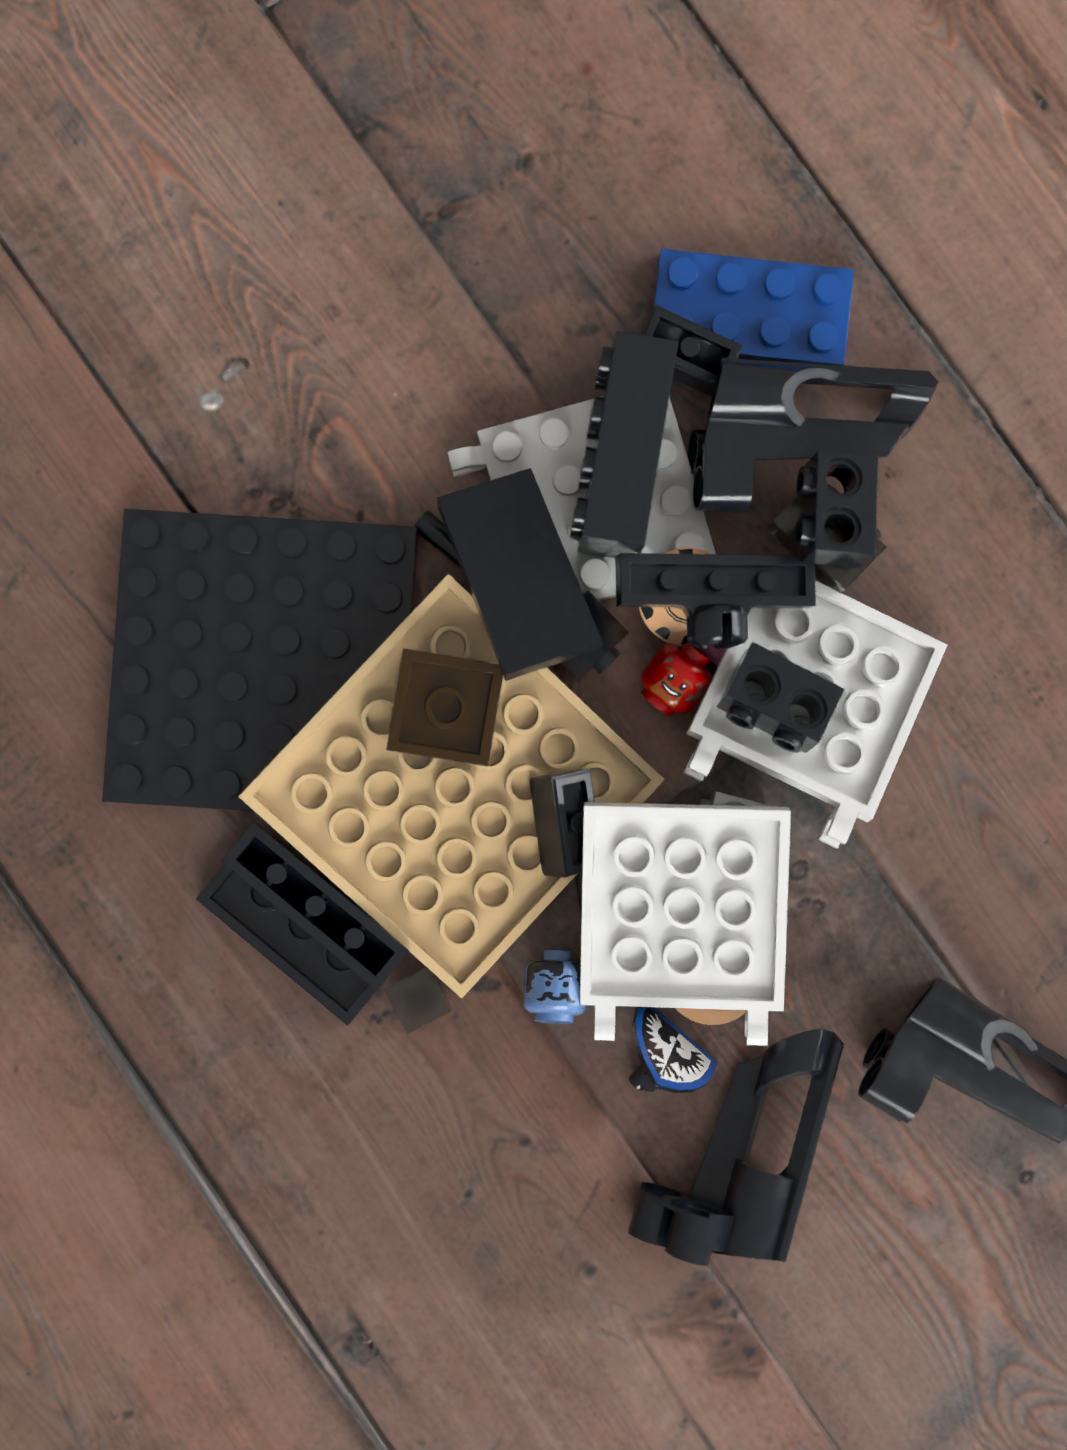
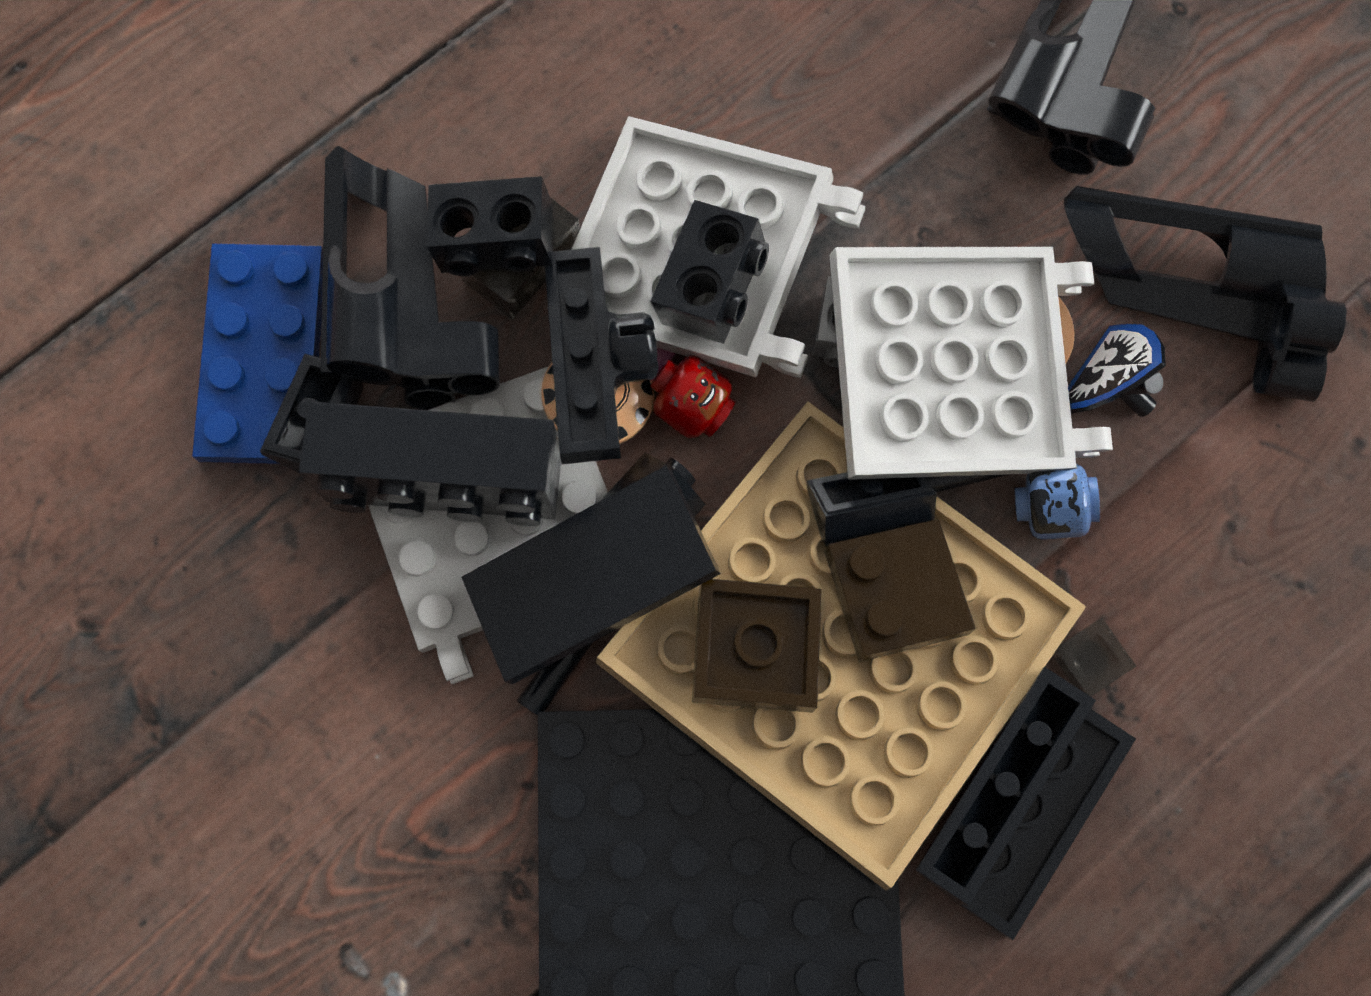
camera: 100 degrees left, 10 degrees down
none -> dark brown plate [824,519,976,662]

